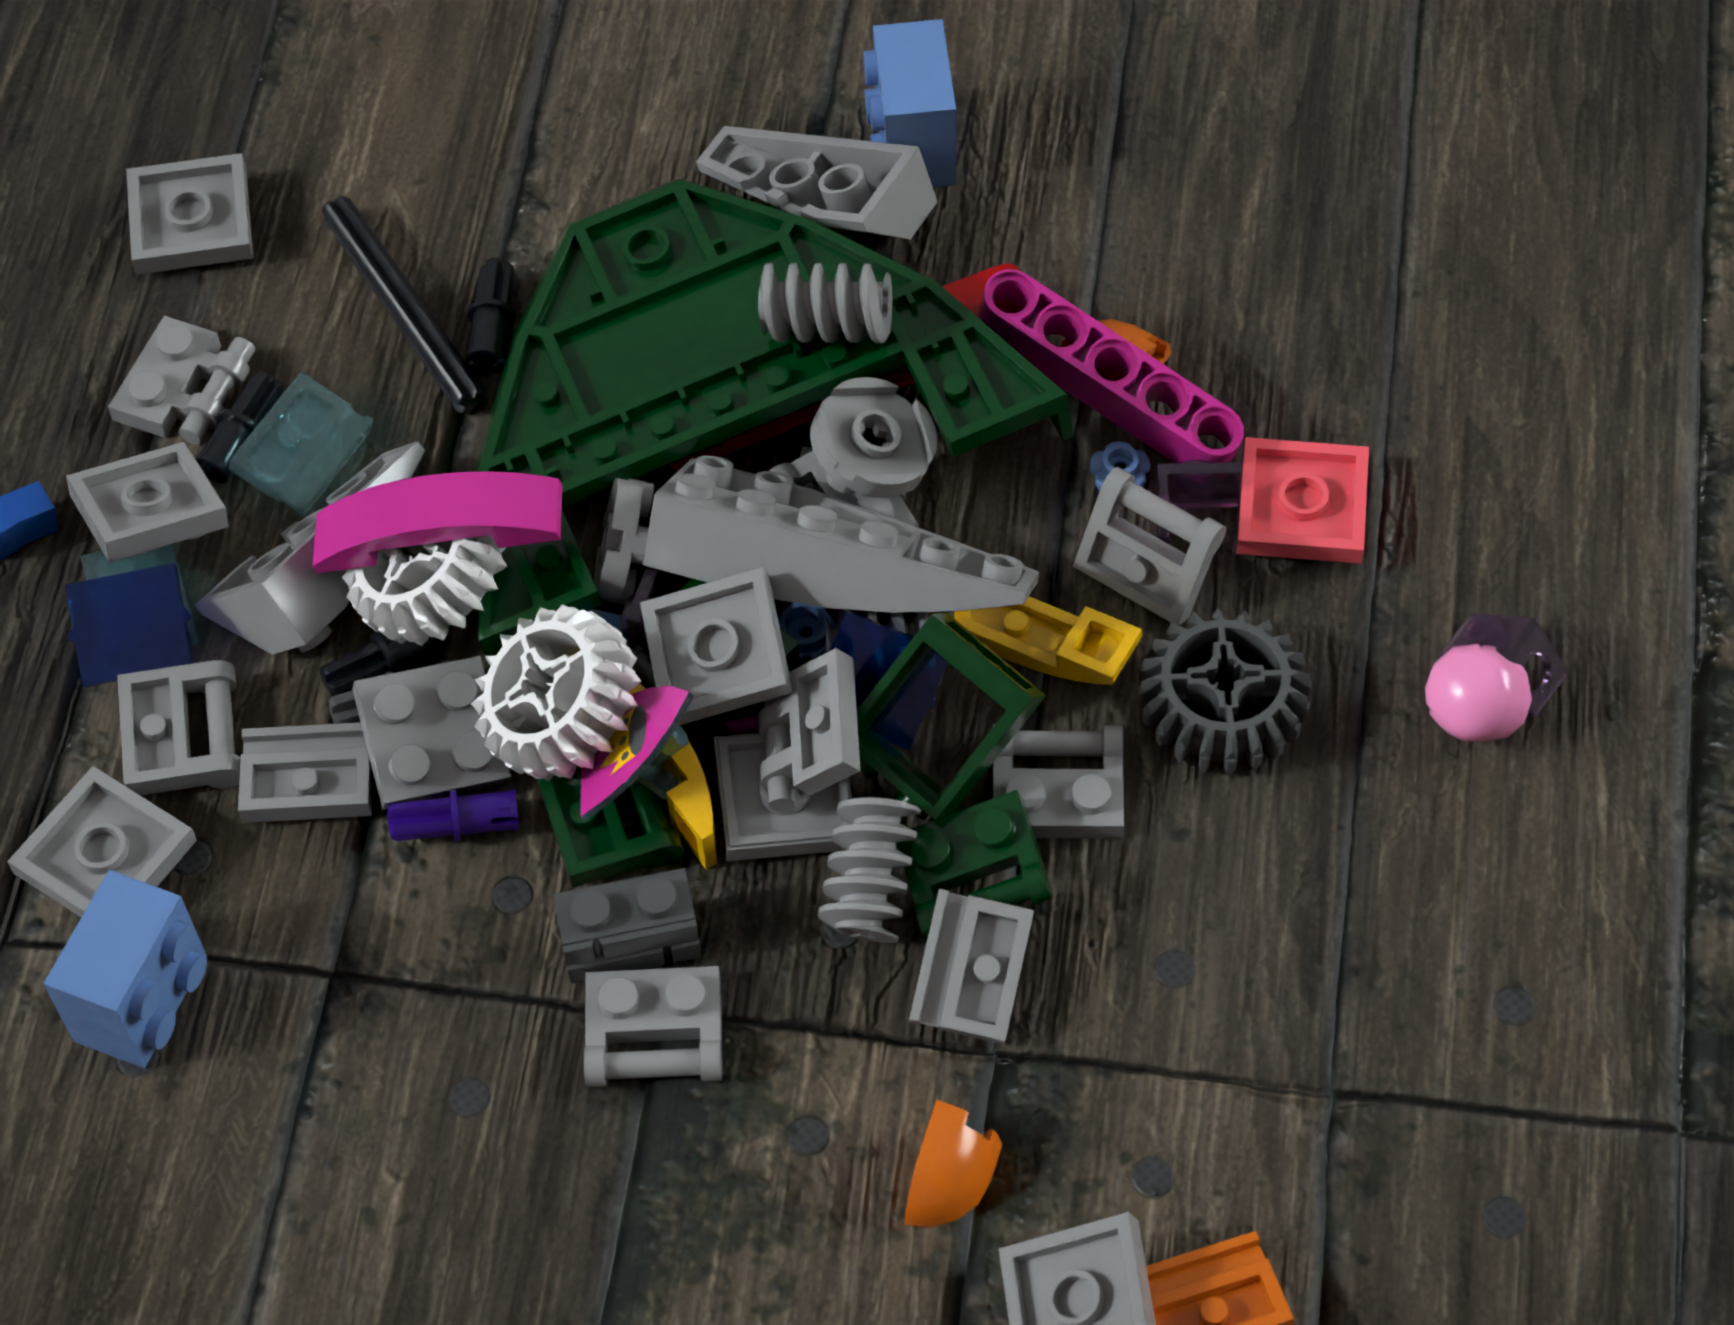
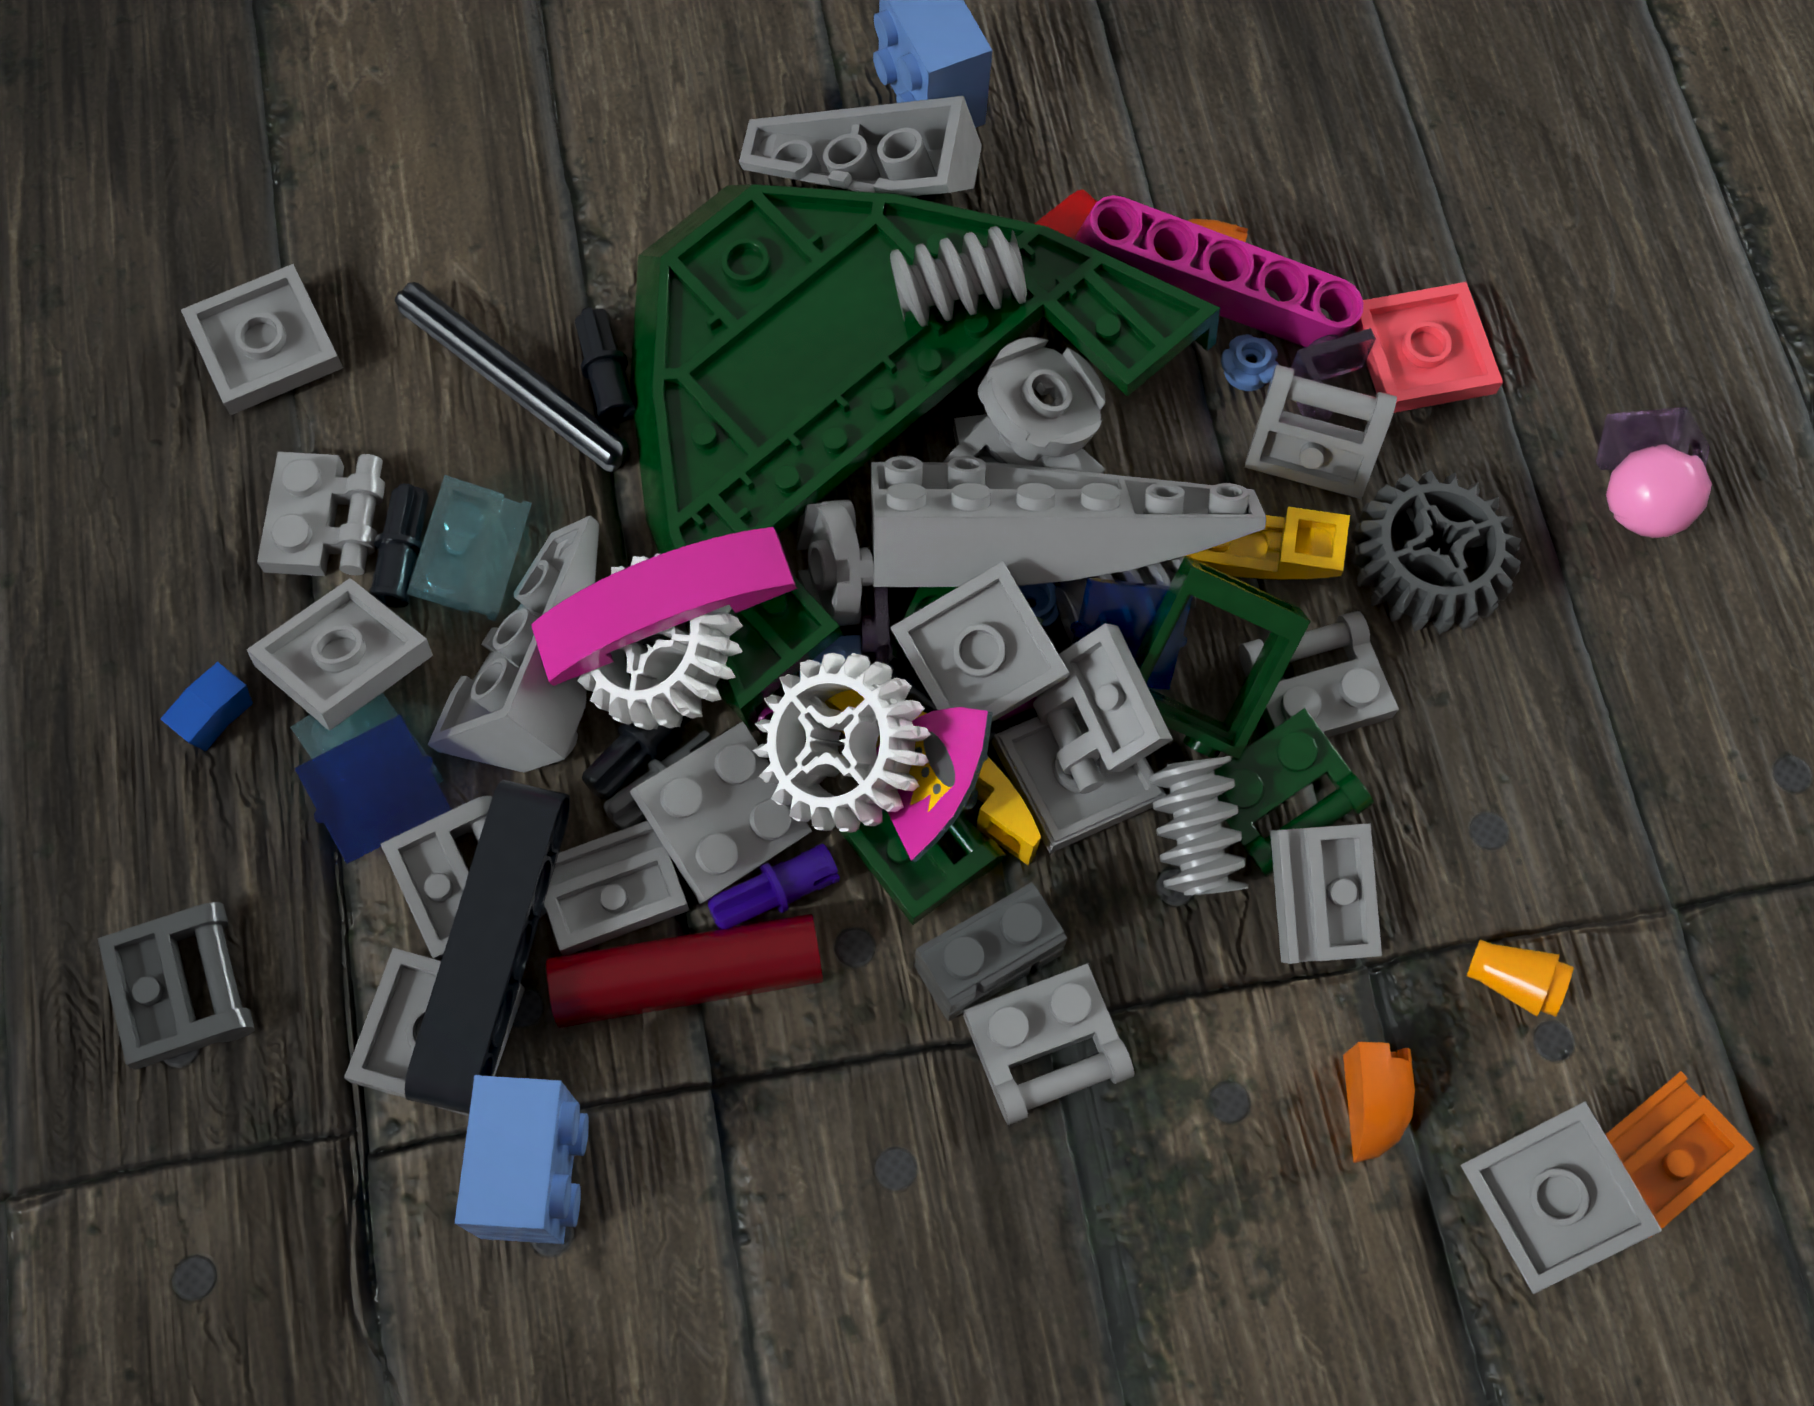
camera: 25 degrees left, 10 degrees up
none -> black beam [405,780,570,1114]
none -> dark red brick [546,914,823,1028]
none -> light orange cone [1466,939,1574,1017]

